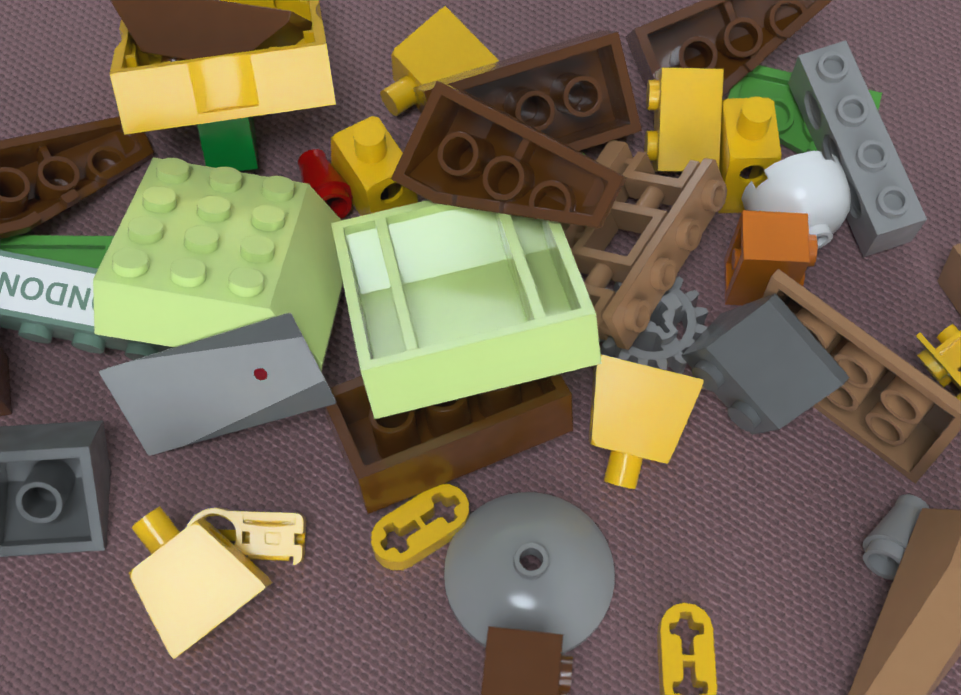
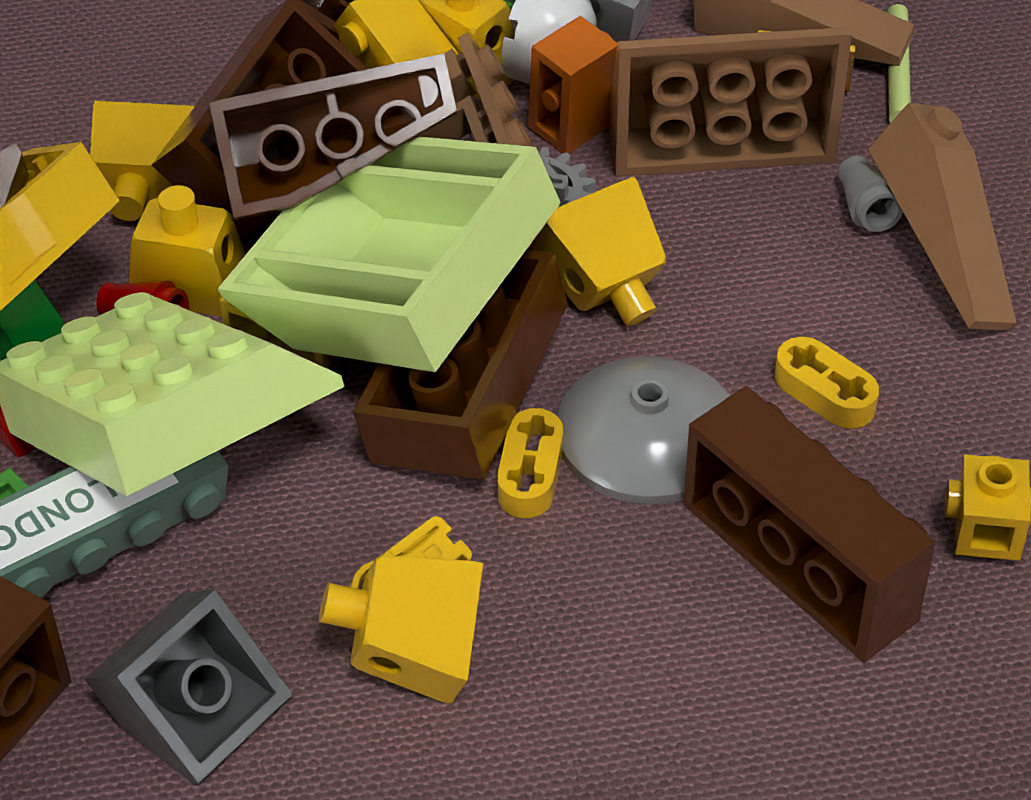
camera: 45 degrees left, 15 degrees down
light grey sticker [99,313,336,456] -> none
dark grey slope [681,293,850,435] -> none

